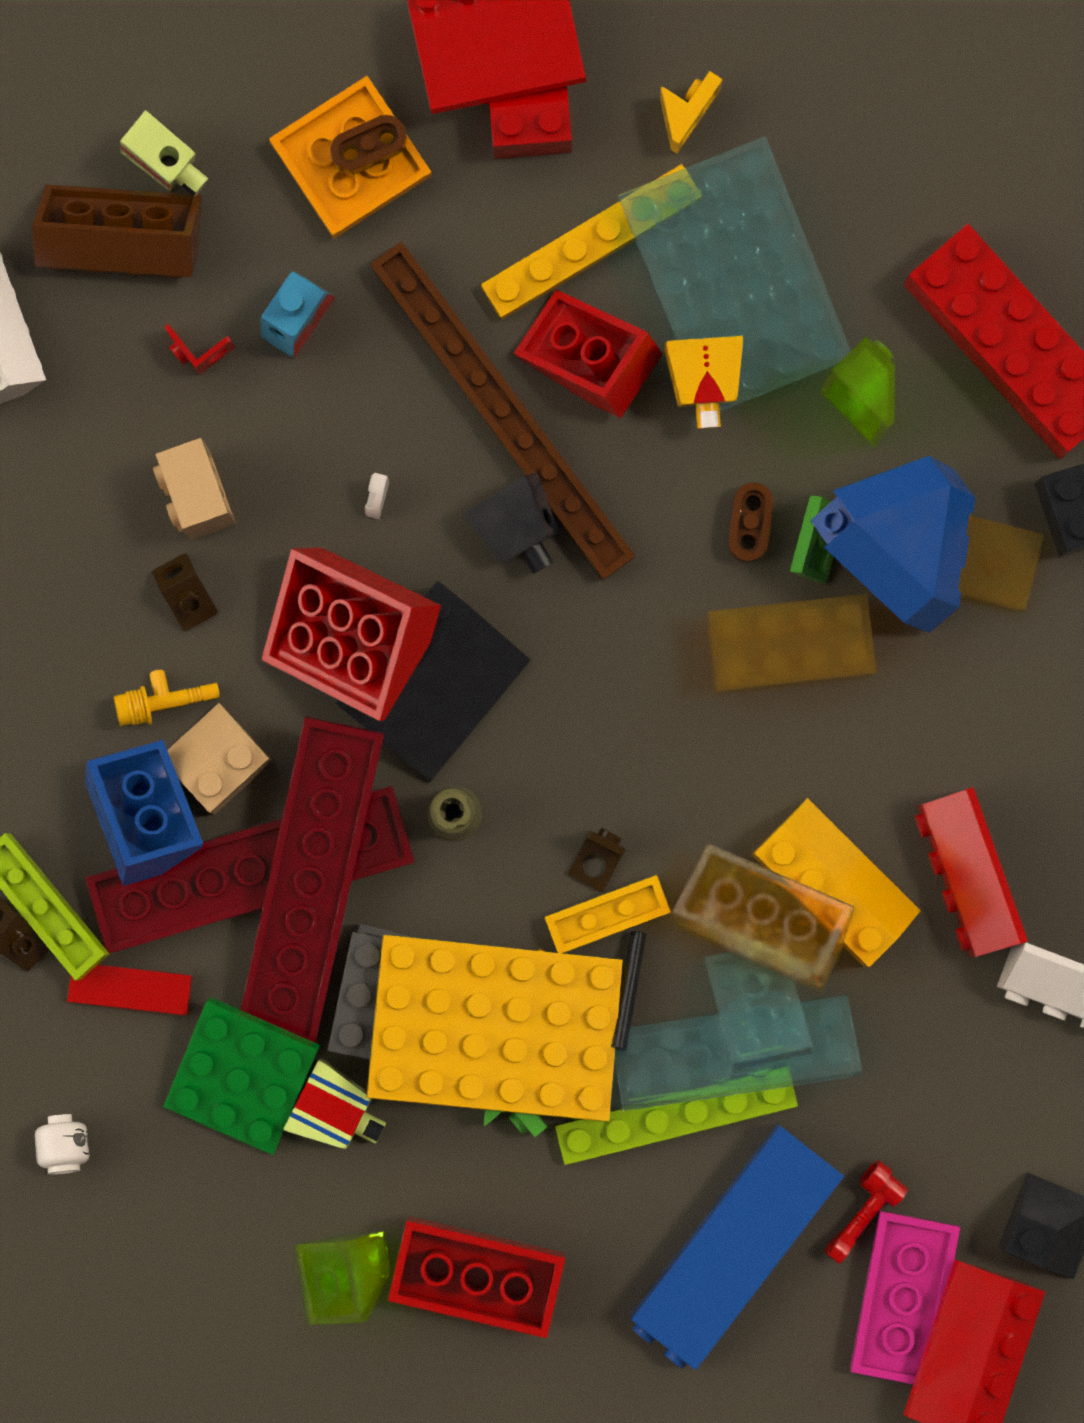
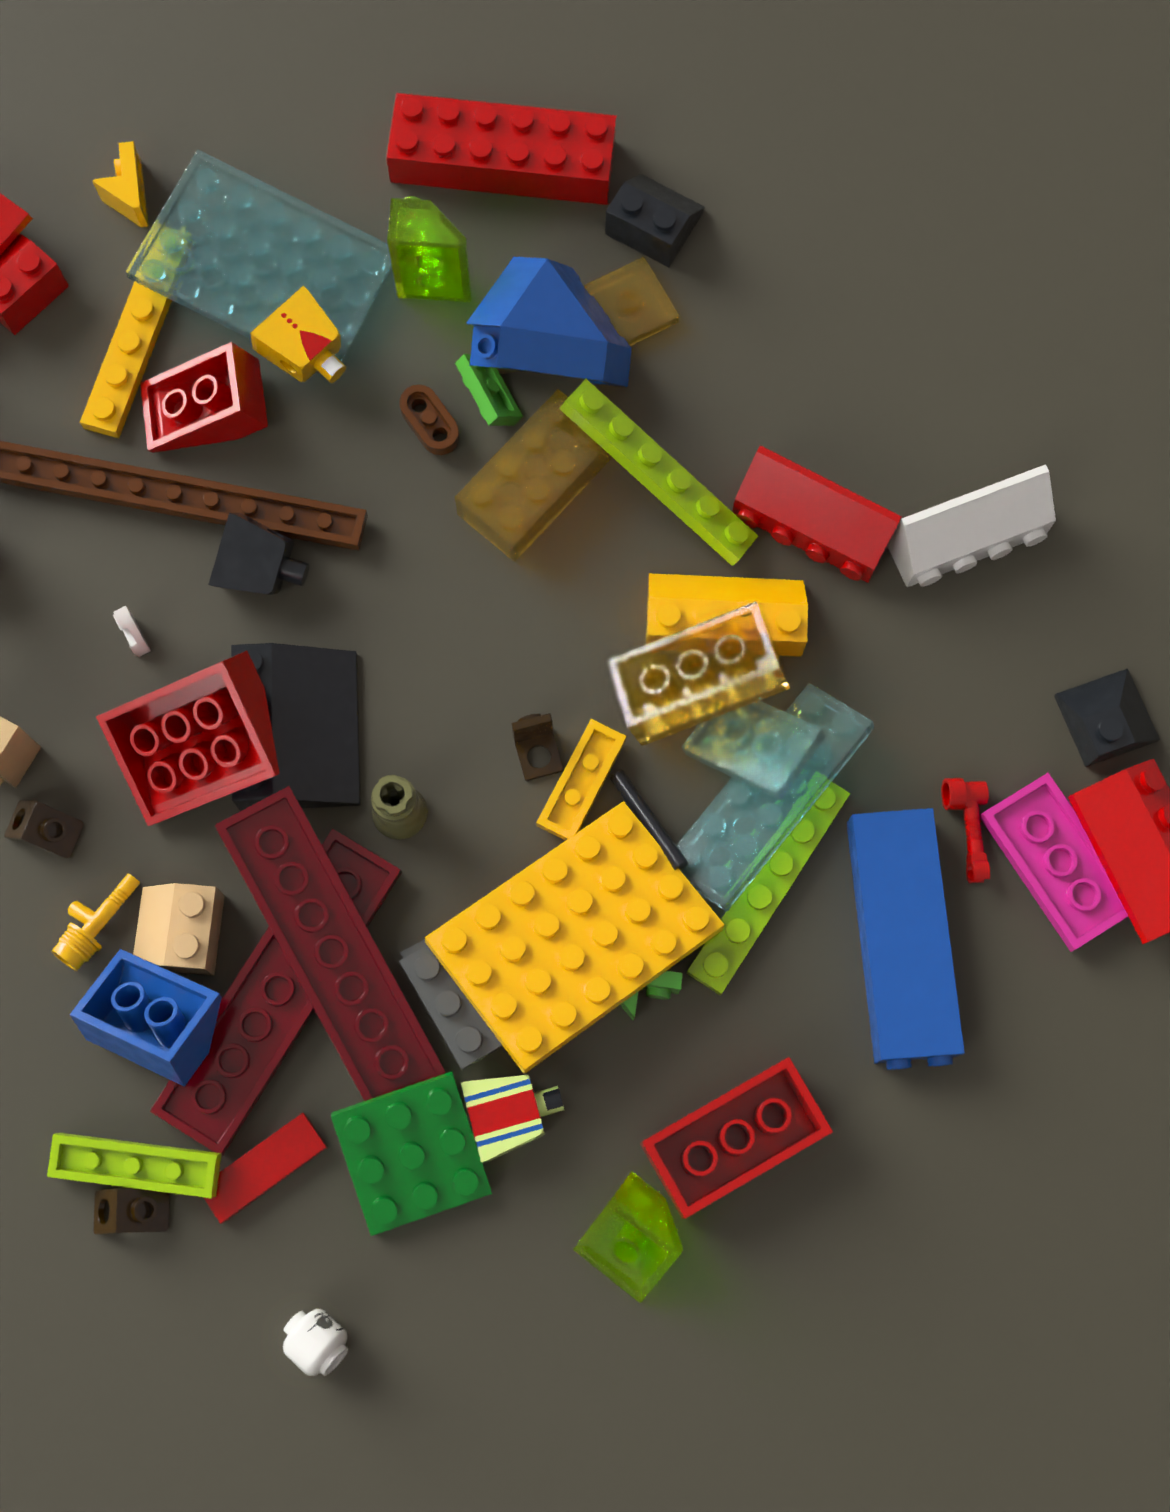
camera: 45 degrees left, 10 degrees down
none -> lime plate [559,379,758,566]

